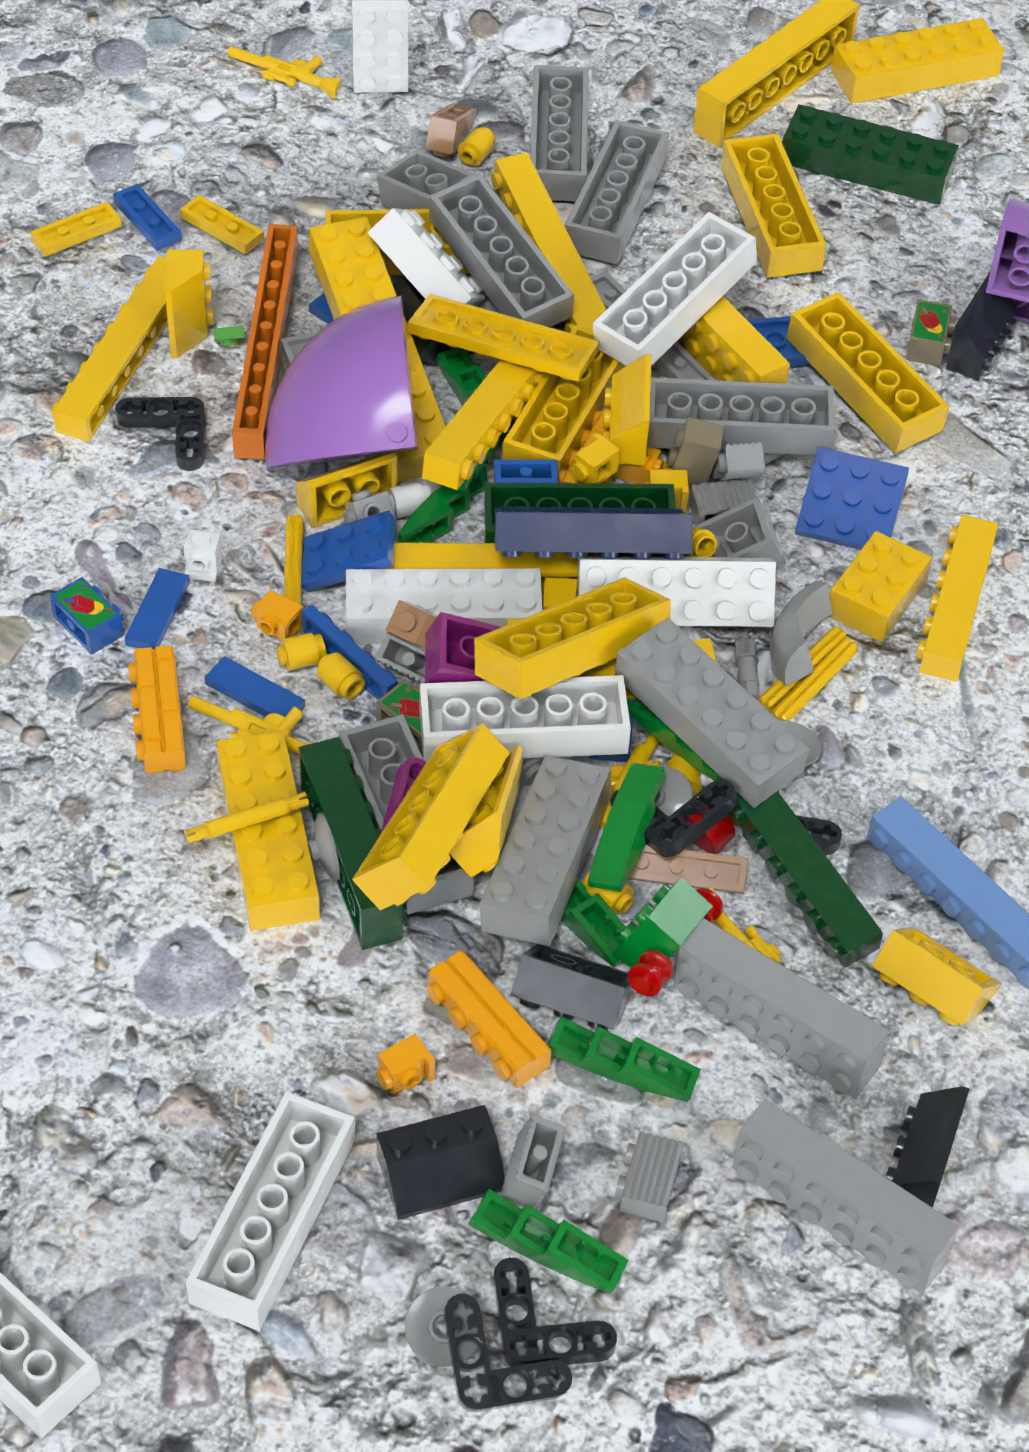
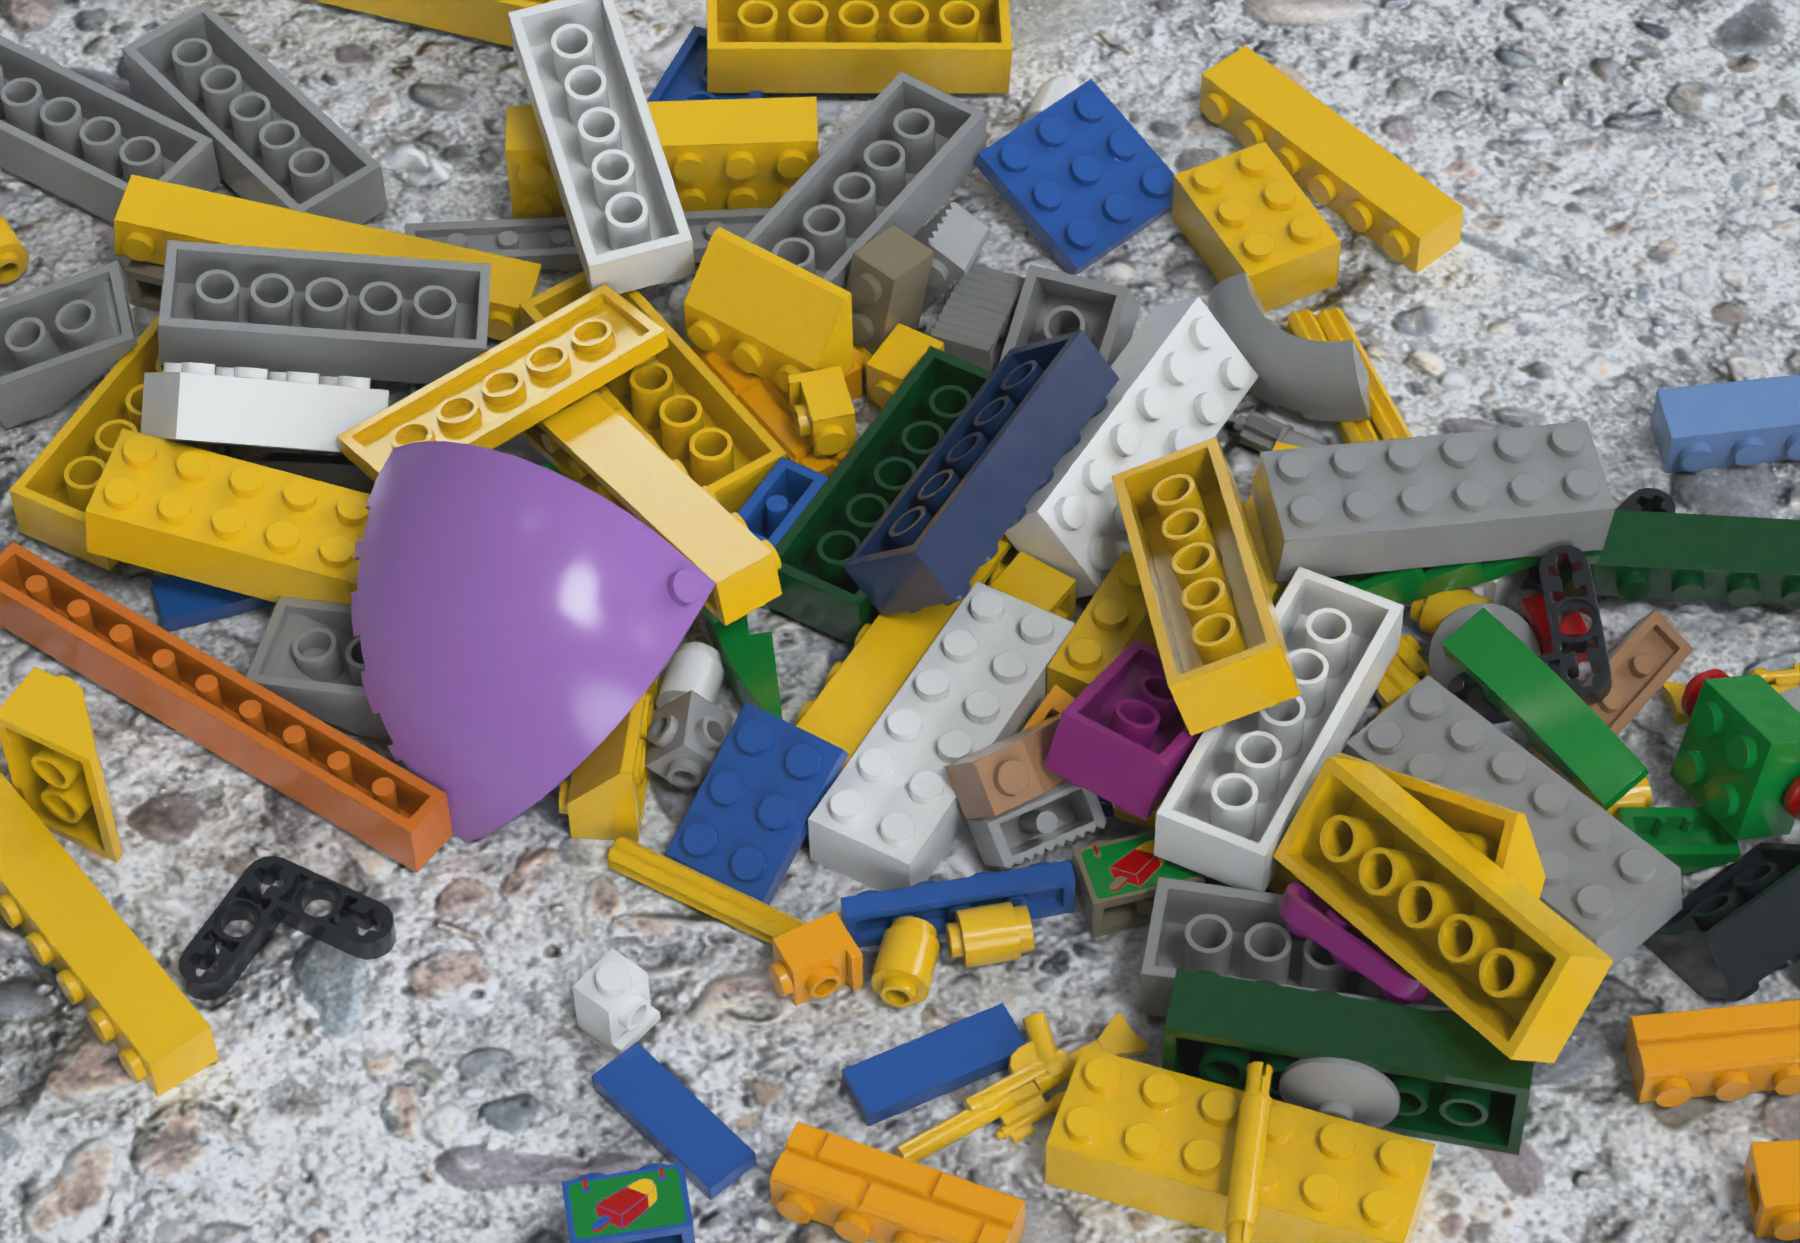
camera: 55 degrees left, 0 degrees up
bright green plate [213,326,245,346] -> none

